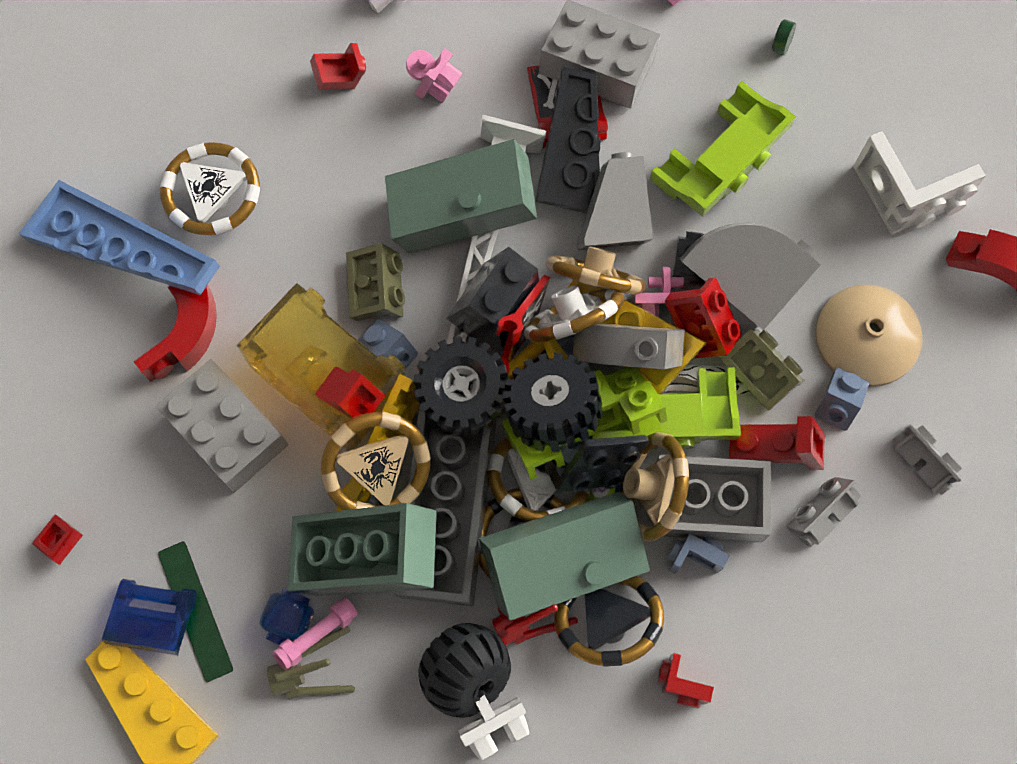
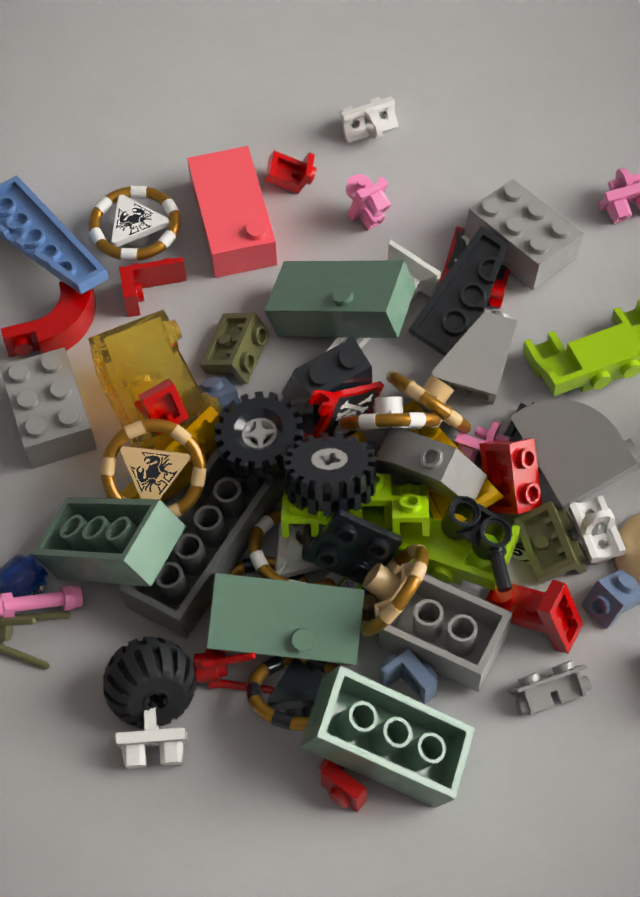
camera: 25 degrees right, 15 degrees down
none -> red bracket [119,257,187,317]
none -> coral brick [187,146,277,278]
none -> sand green brick [300,666,475,808]
none -> black beam [441,496,512,593]
none -> white hips [568,495,626,565]

